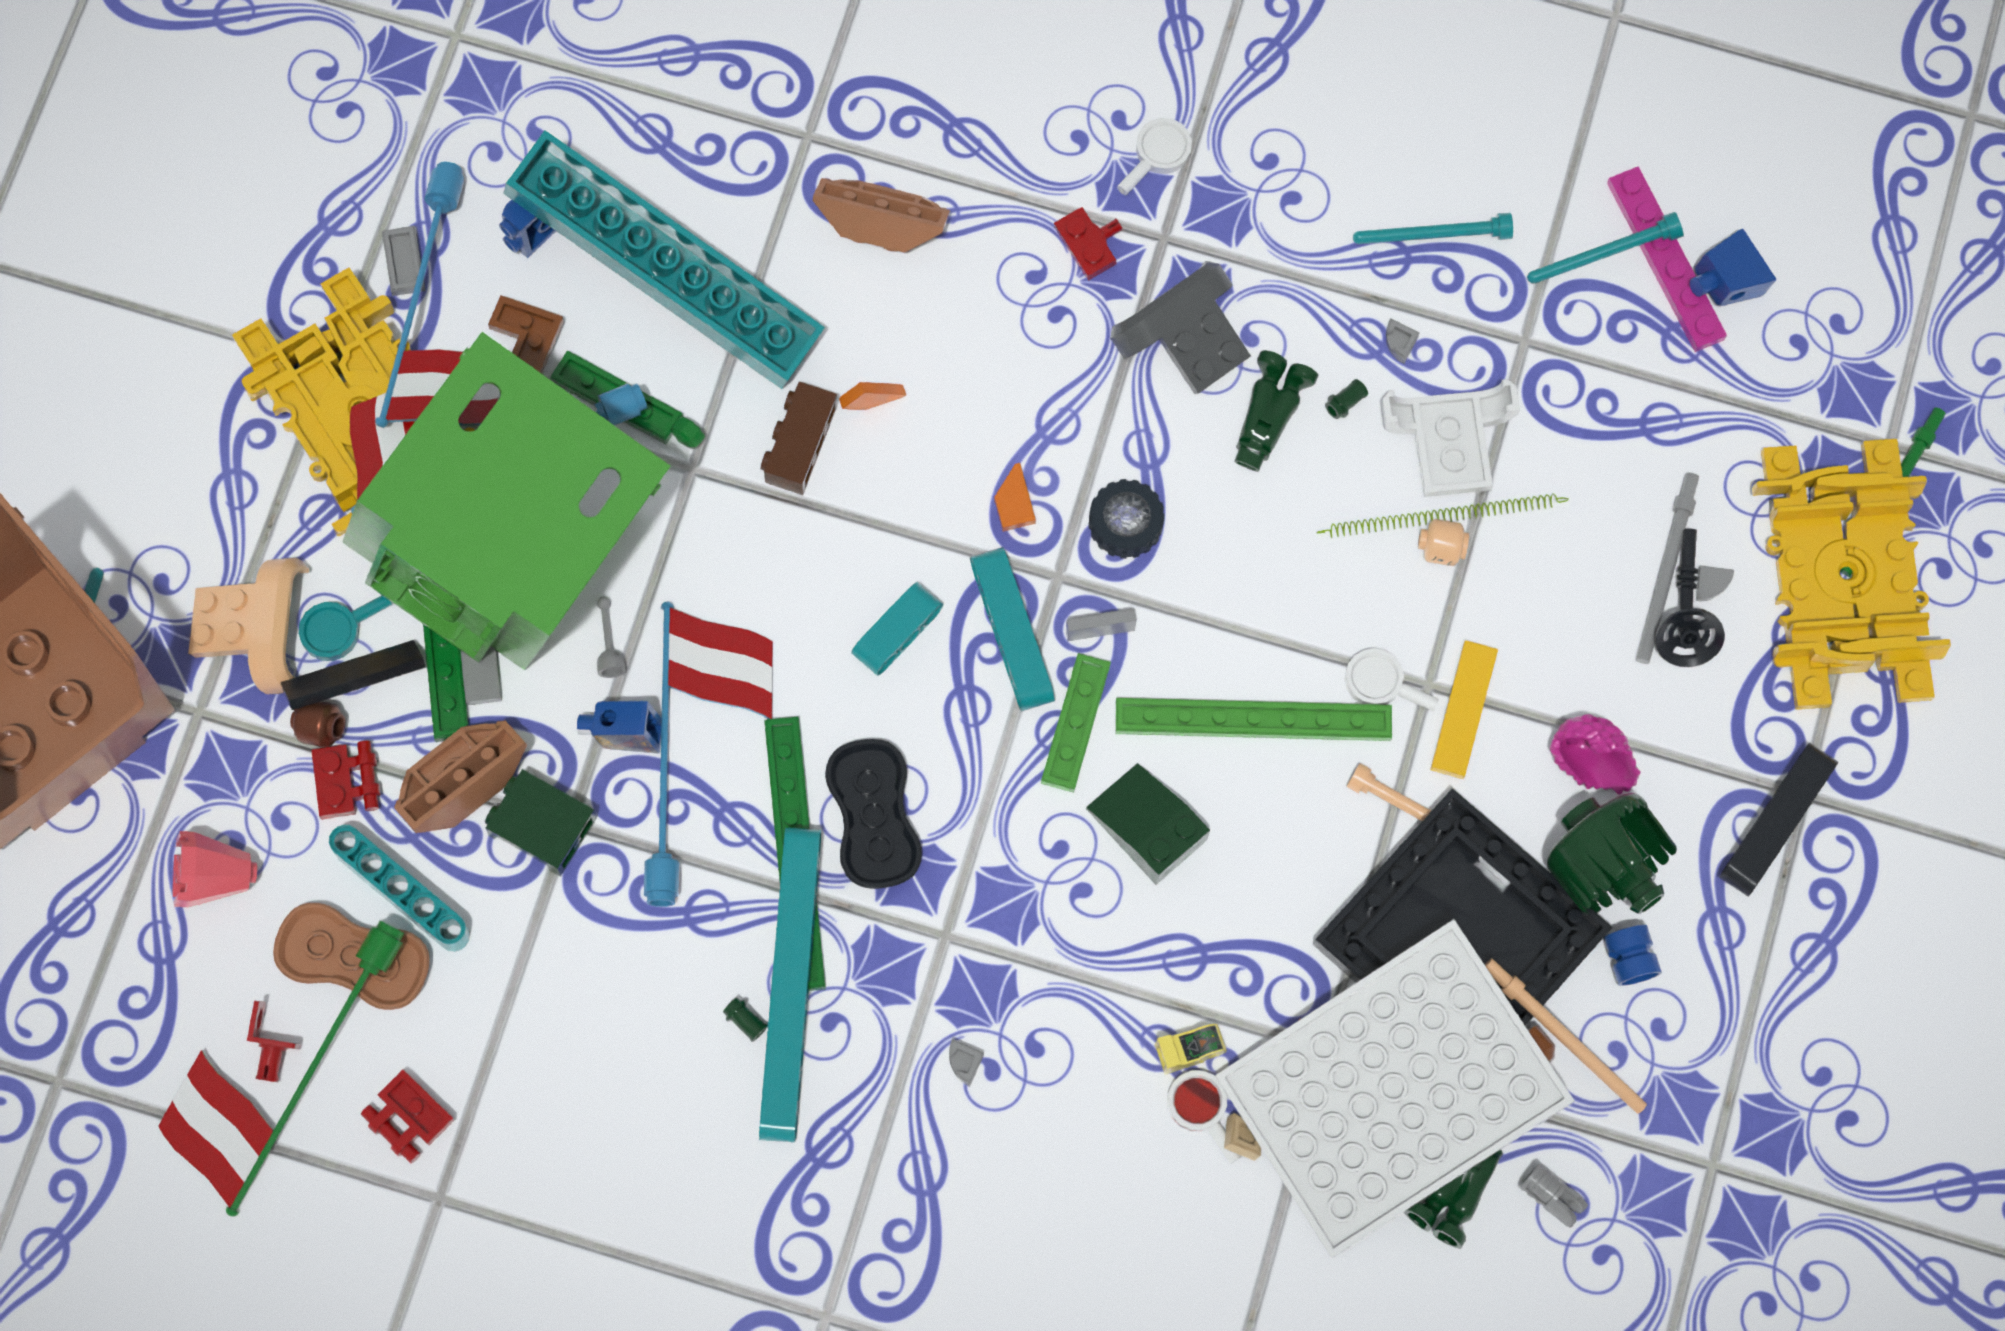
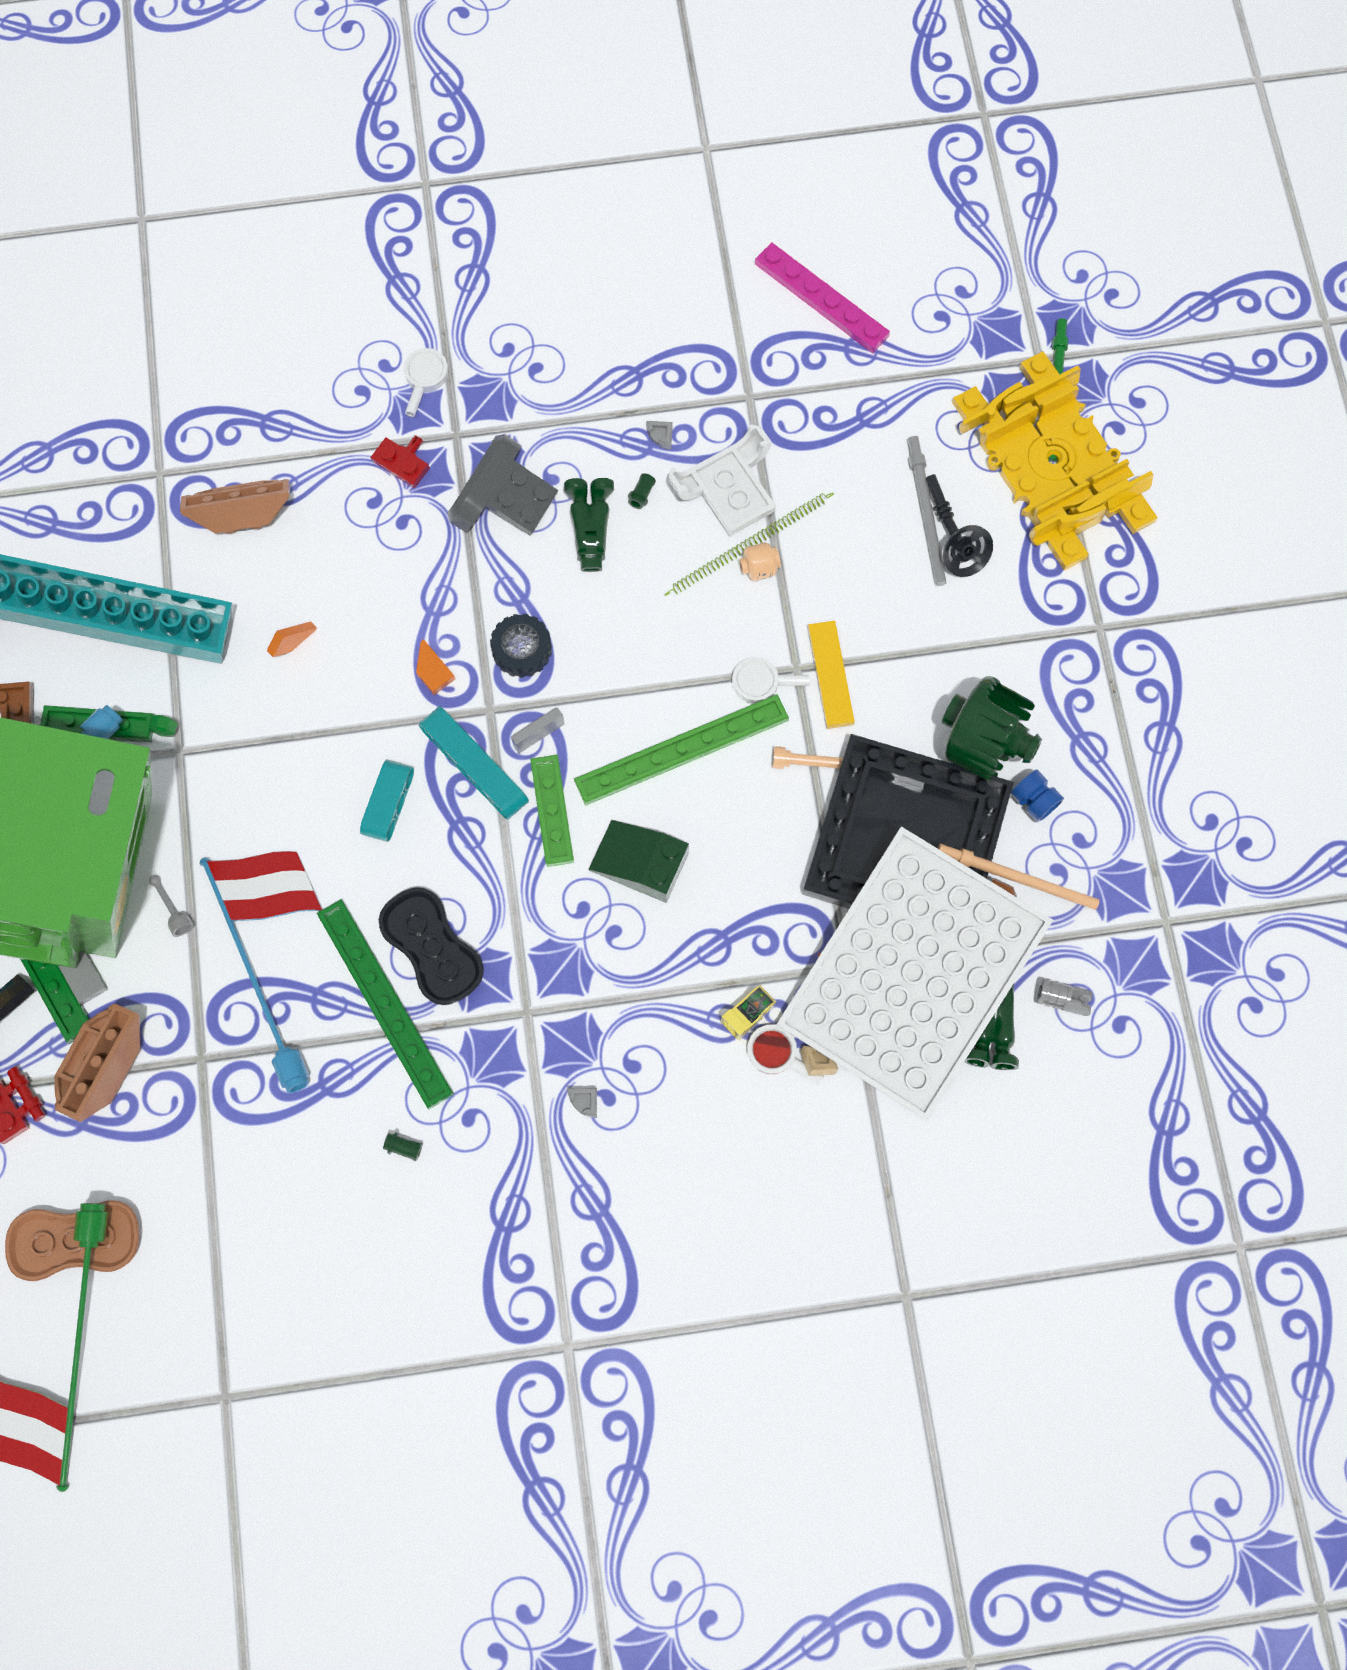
camera: 20 degrees left, 0 degrees up
red bracket [247,1000,301,1083] -> none
teal beam [328,825,470,952] -> none
red plate [360,1069,455,1164] -> none
dark green panel [485,769,597,877] -> none
blue torso [577,701,661,754] -> none
teal beam [759,828,821,1143] -> none
reddish brown brick [760,381,838,495] -> none
teal piece [1353,212,1513,244] -> none
teal piece [1527,212,1684,284] -> none
dark pink piece [1550,714,1641,795] -> none
blue torso [1690,228,1777,306] -> none
light grey tile [1696,566,1734,602] -> none
black beam [1719,742,1839,897] -> none

